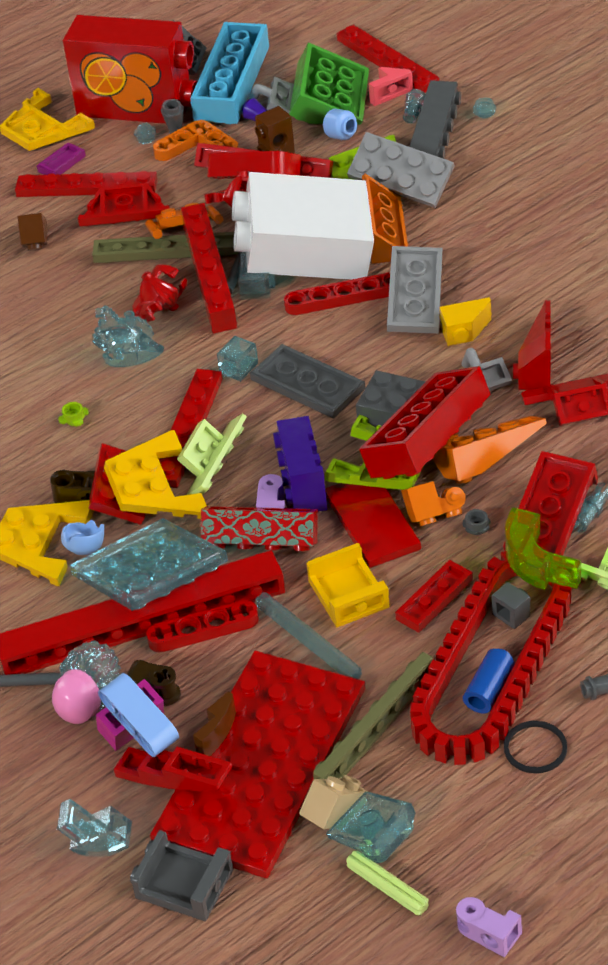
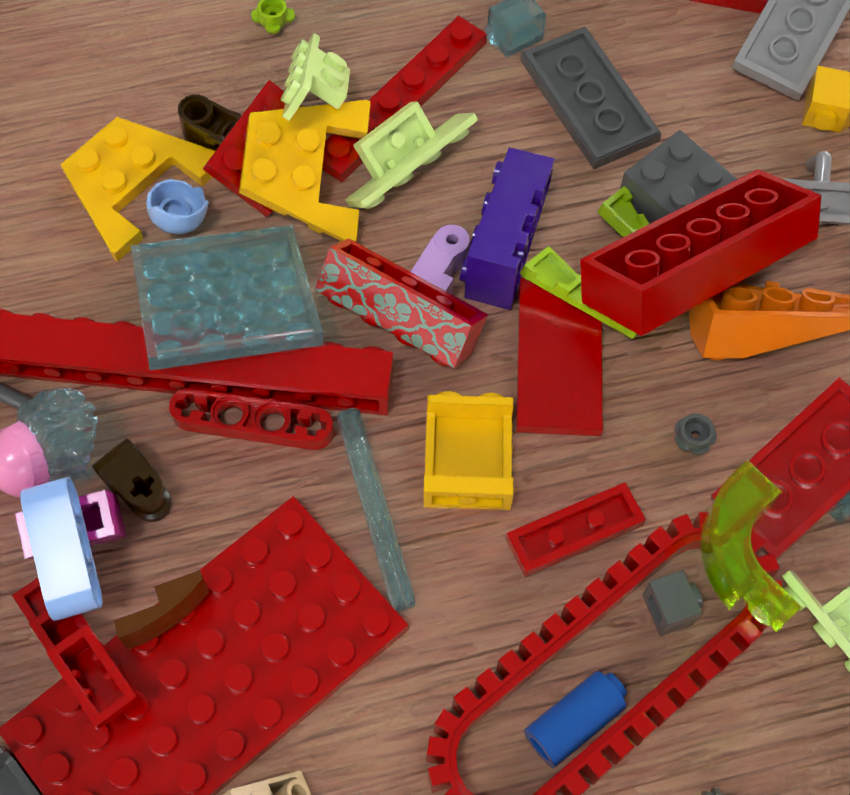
camera: 20 degrees right, 20 degrees up
olive plate [313,652,433,779] -> none
orange brick [401,481,466,526] -> none
none -> yellowish green bracket [281,33,350,121]

